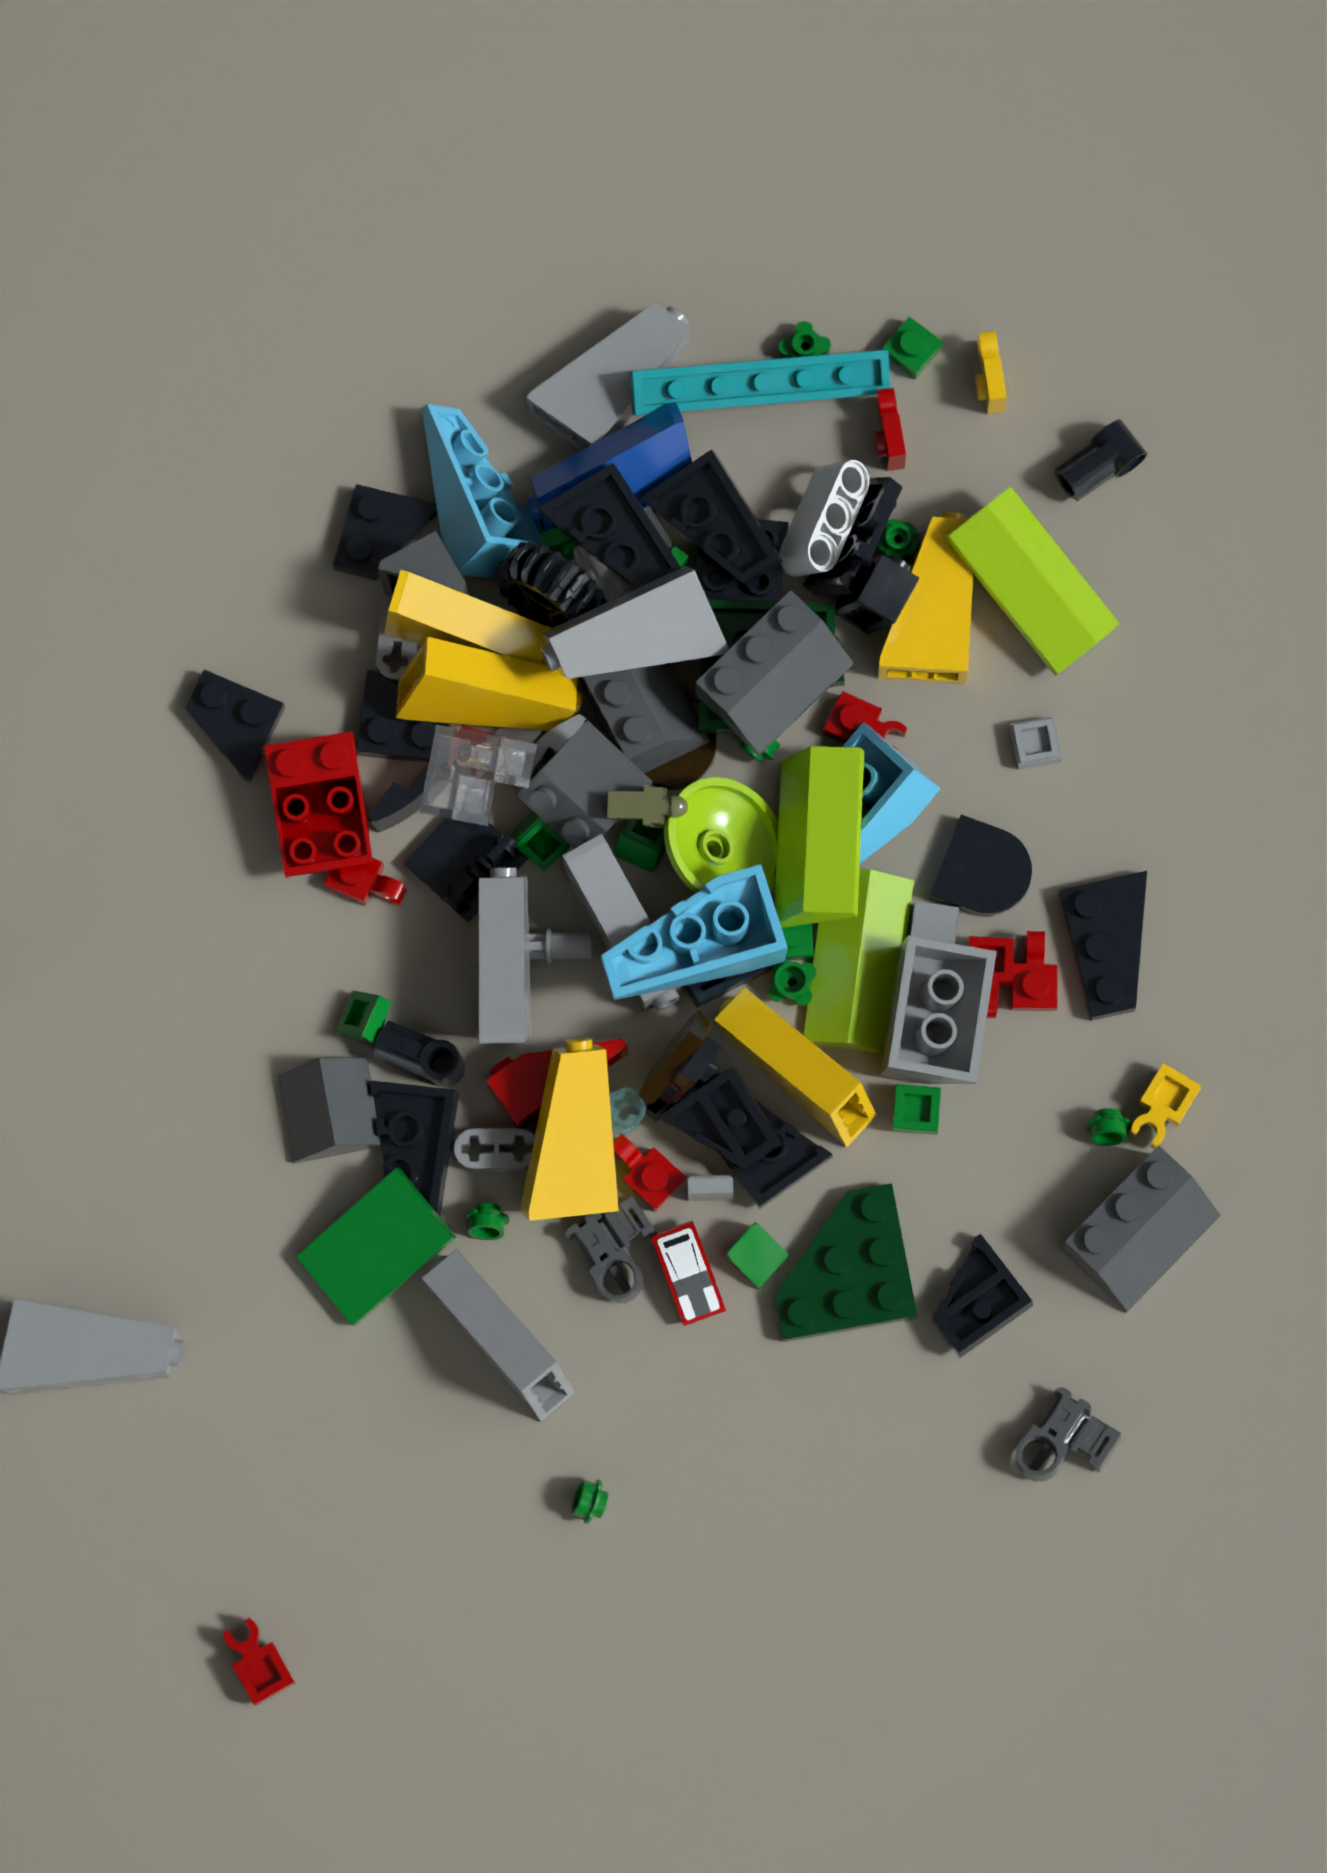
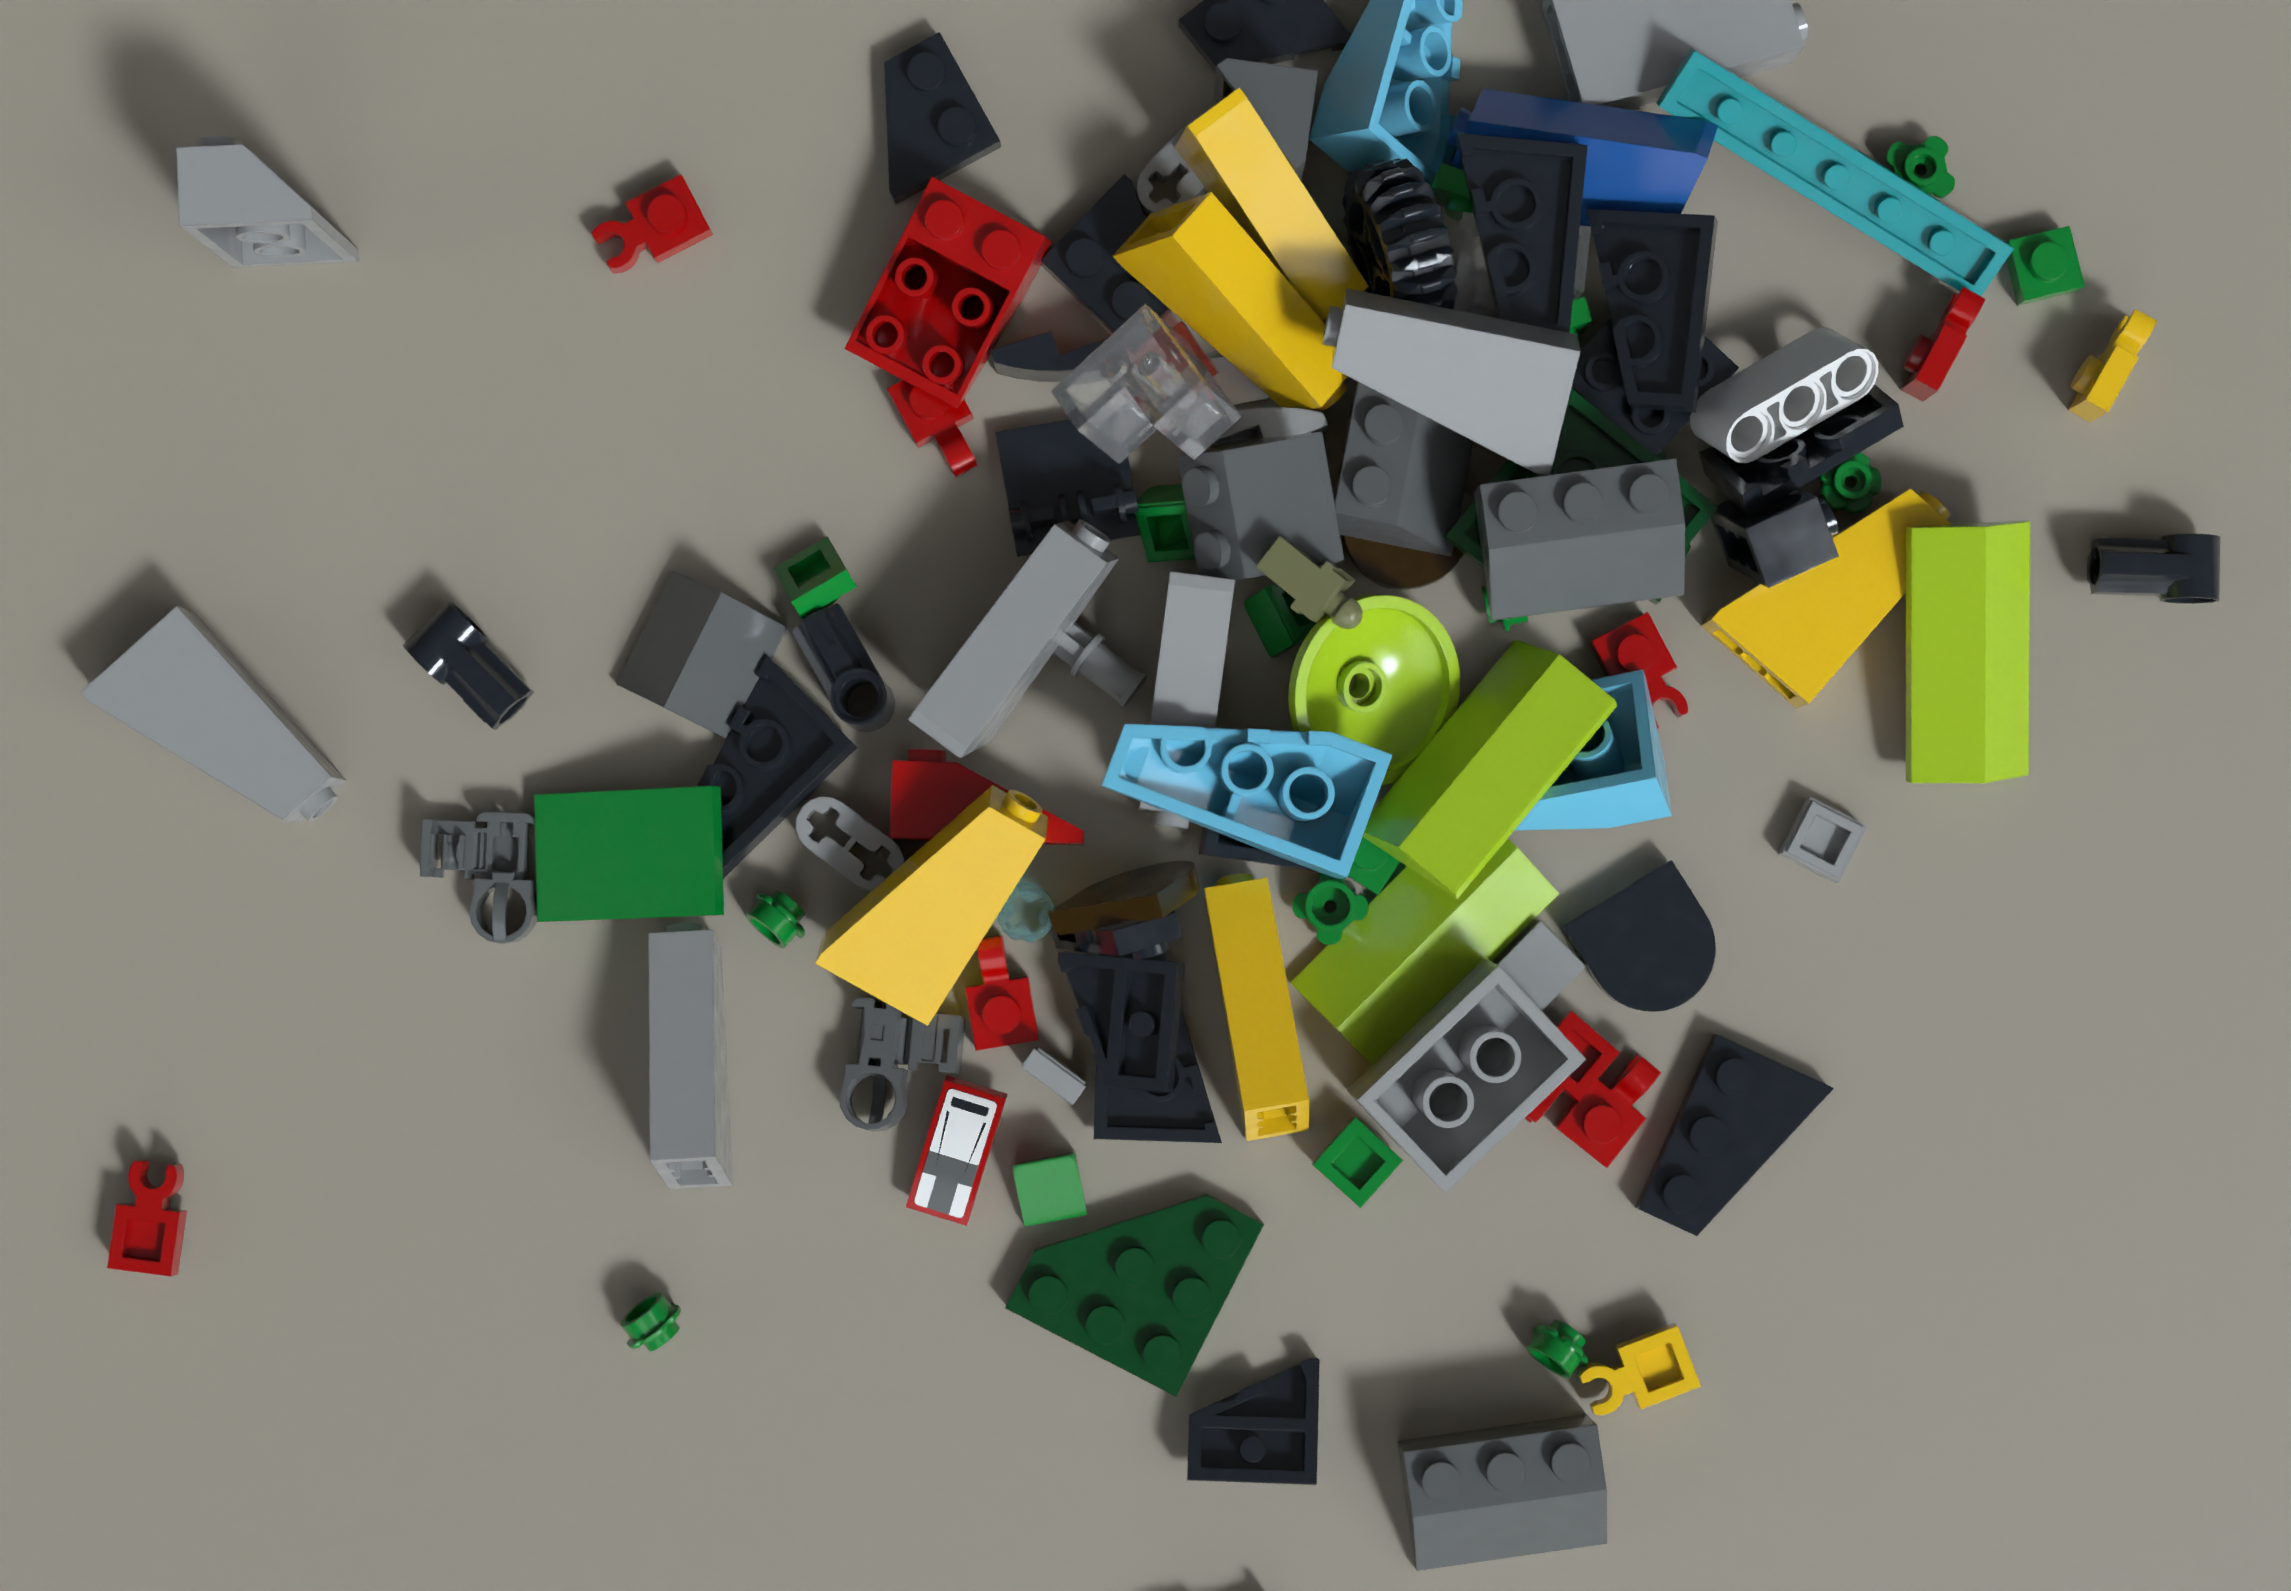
camera: 30 degrees right, 10 degrees up
none -> black piece [403,600,534,730]
none -> dark grey piece [420,812,537,944]
none -> red plate [591,174,713,274]

